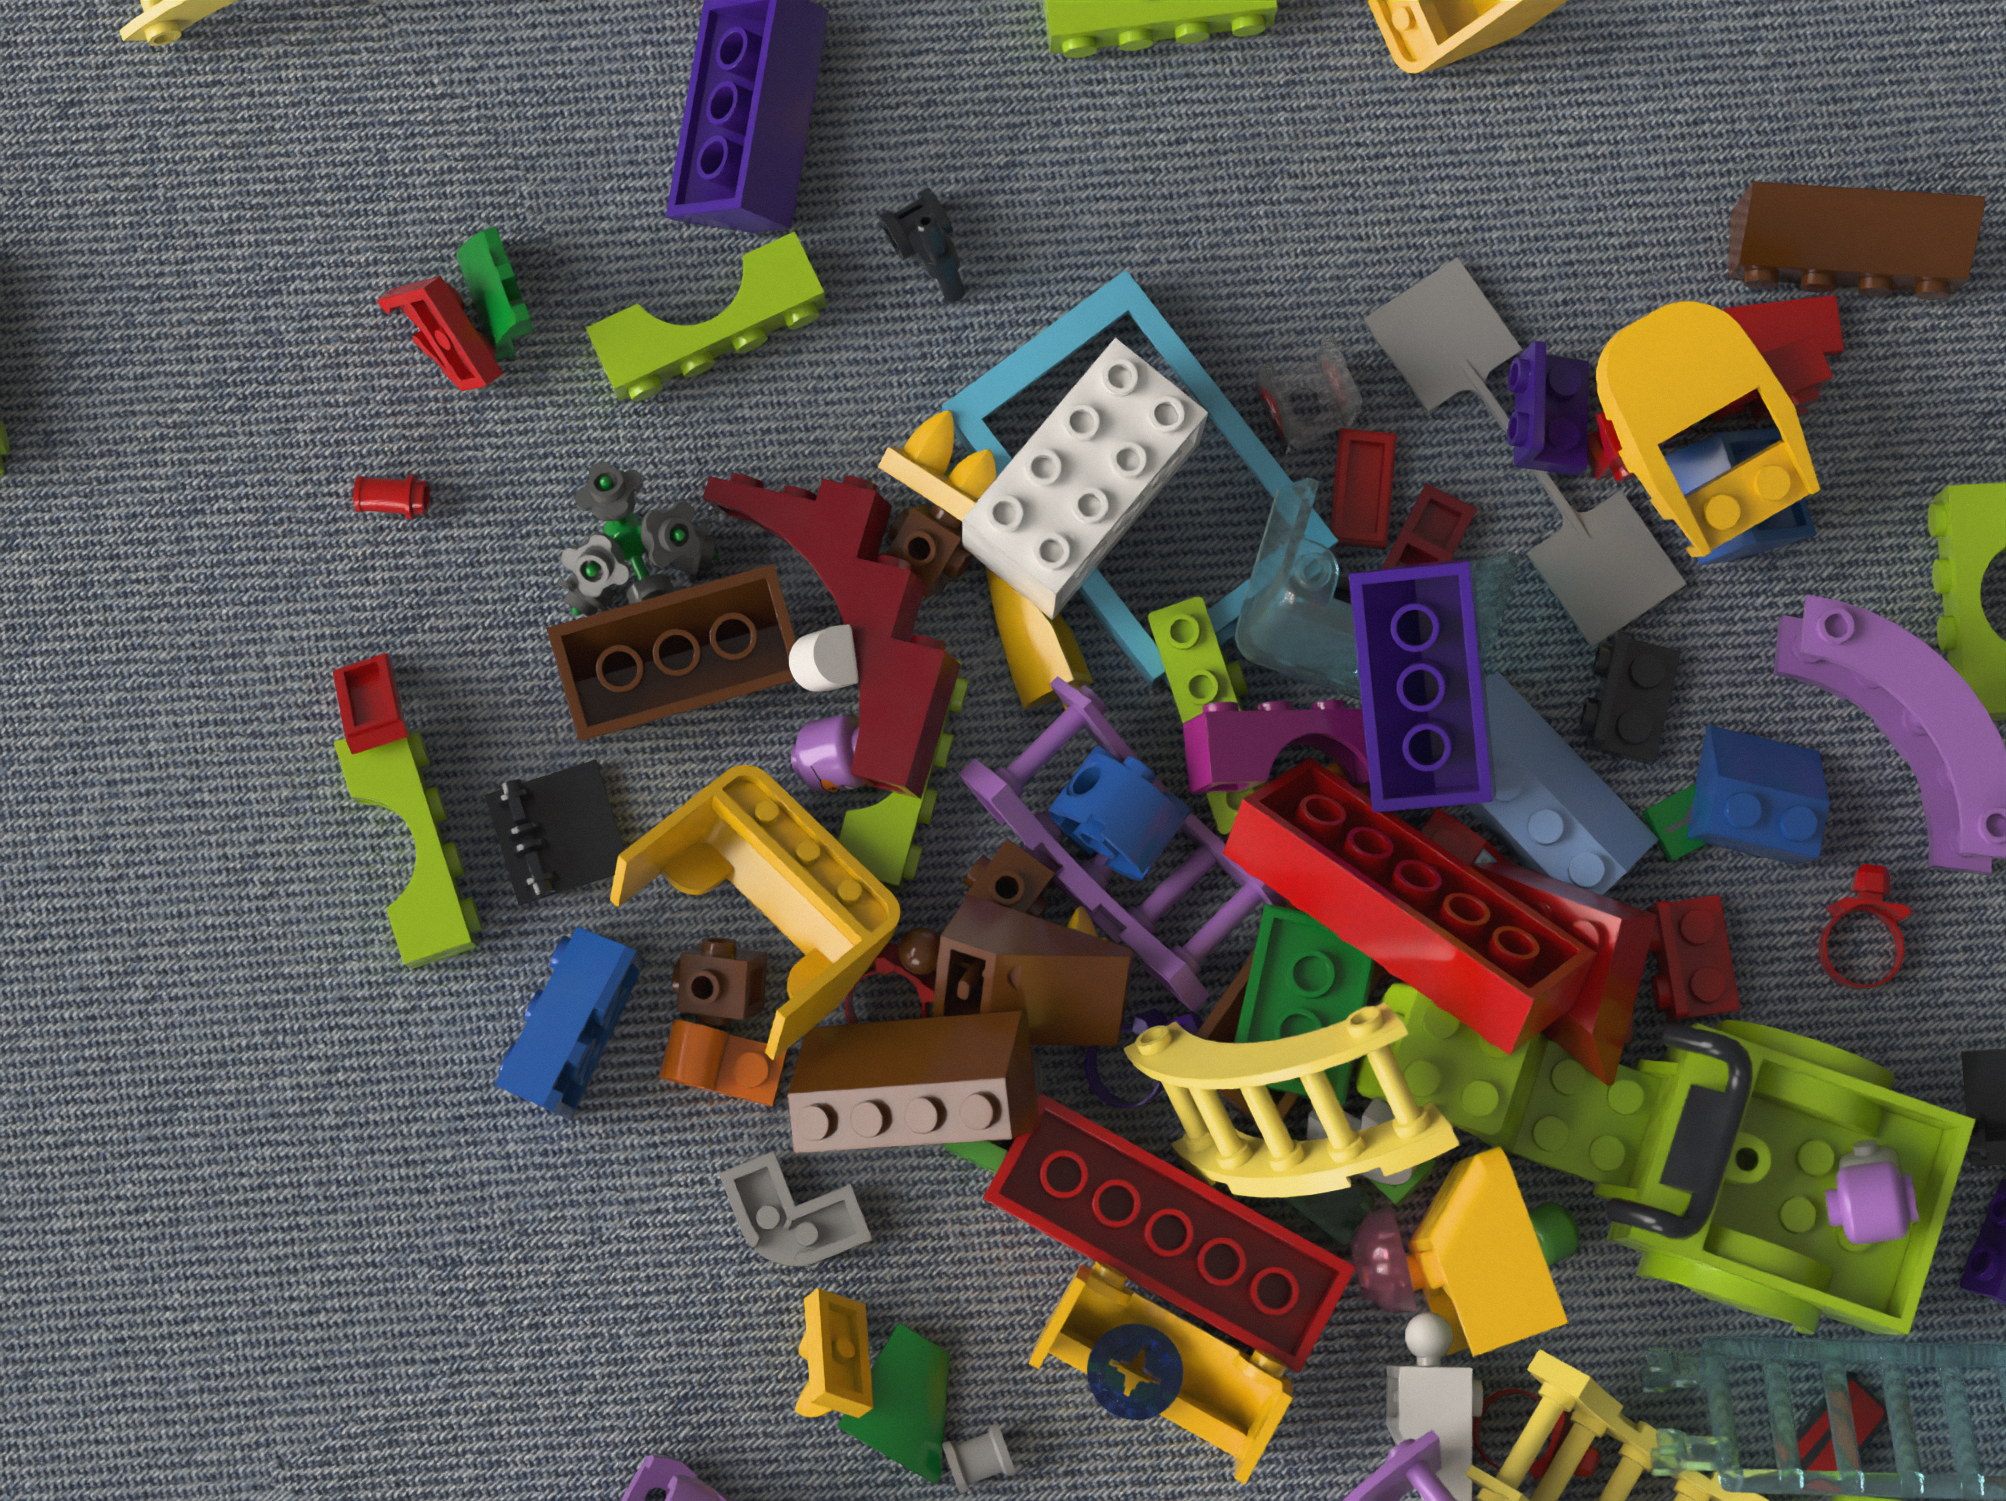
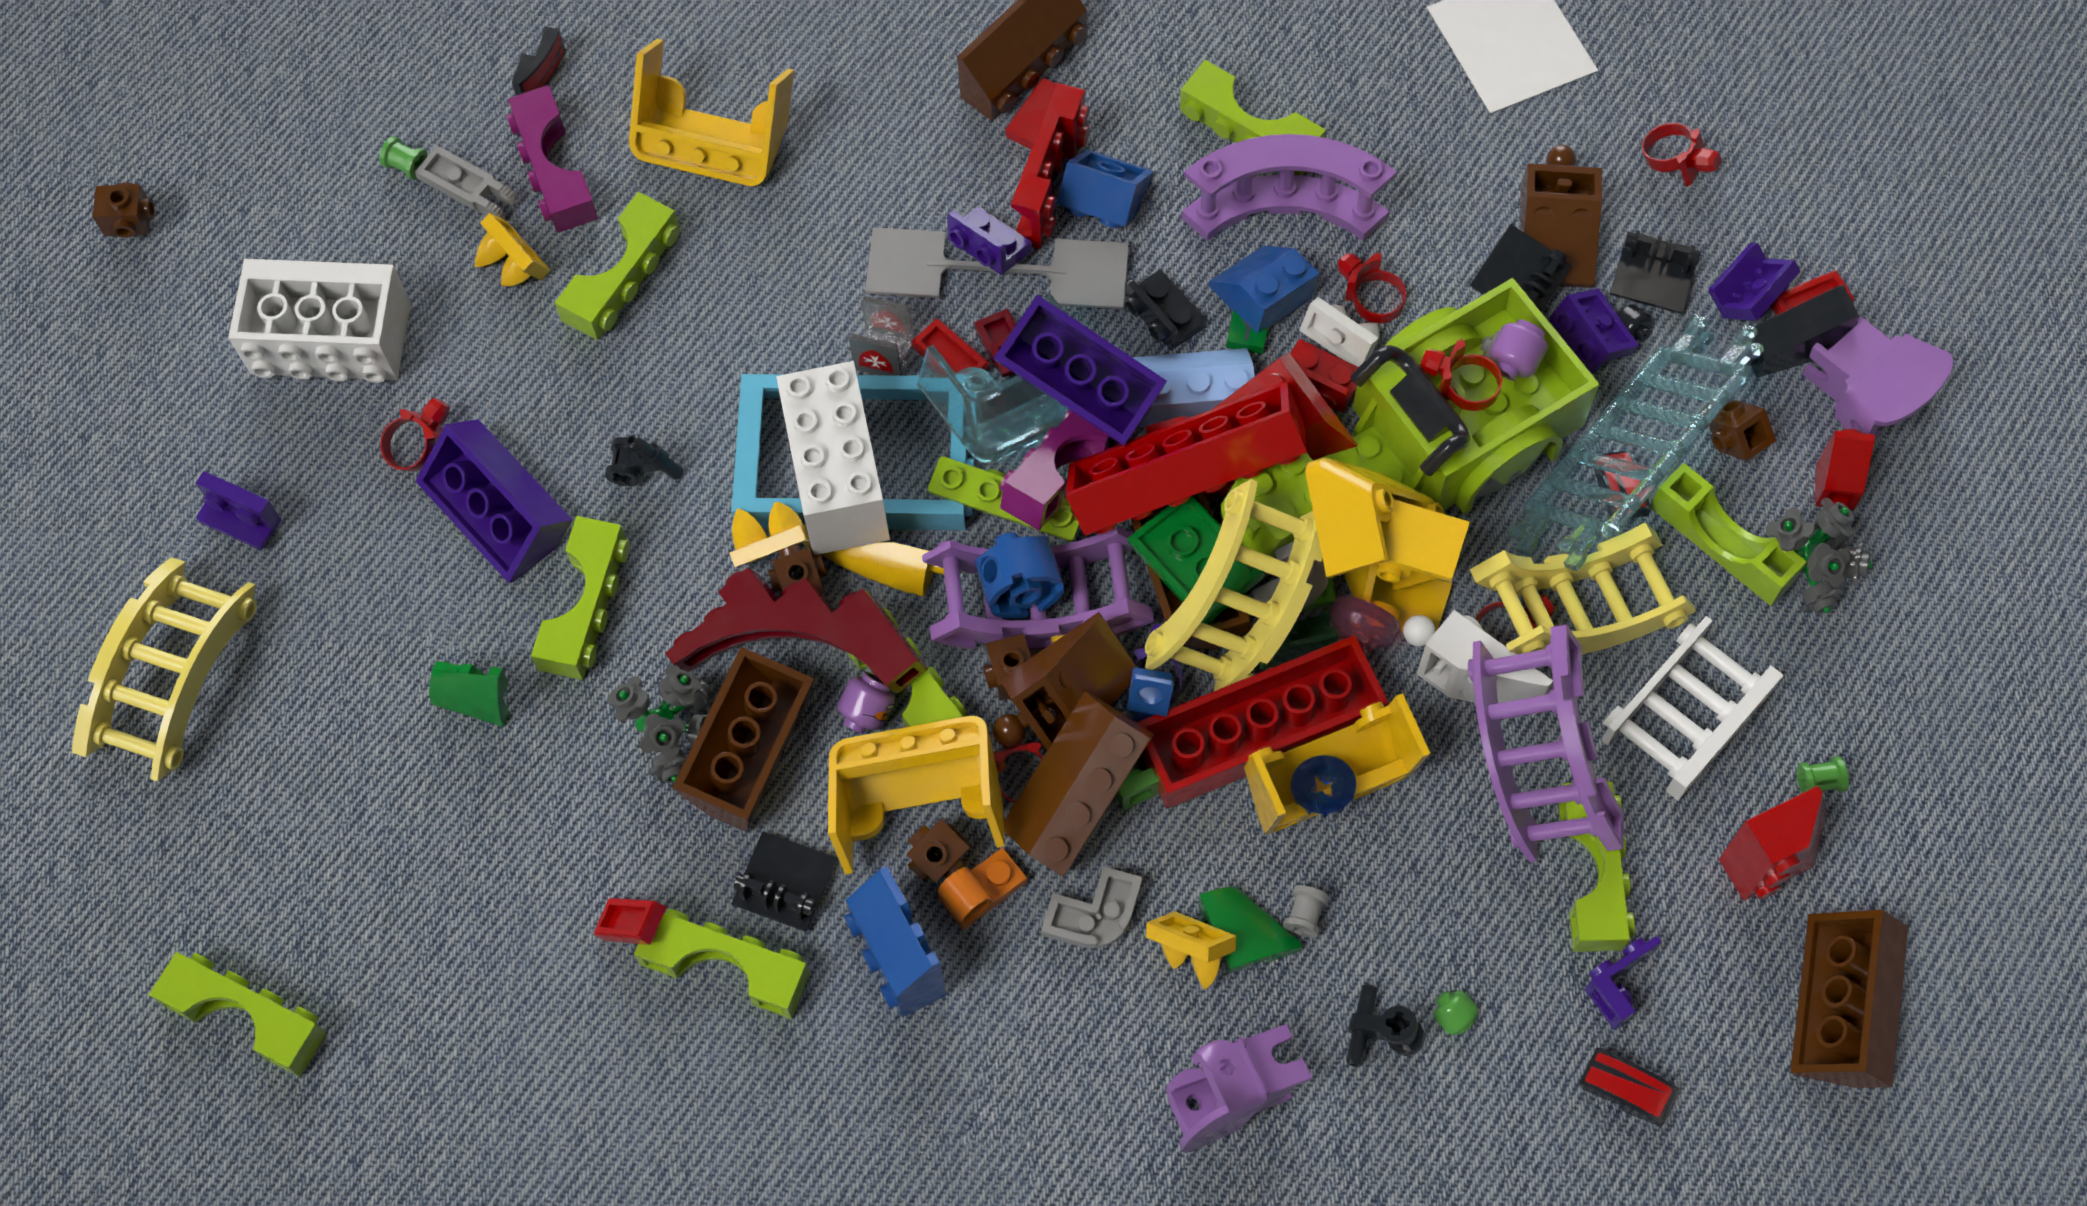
camera: 45 degrees left, 15 degrees down
red pin [353,474,430,520] -> none
red wing [376,276,503,391] -> none
white brick [789,624,859,692] -> none
yellow slope [1596,300,1820,557] -> none
none -> blue bracket [1127,667,1174,722]
none -> white tile [1299,297,1379,367]
none -> yellow windscreen [1306,457,1445,591]
none -> red piece [1420,338,1503,411]

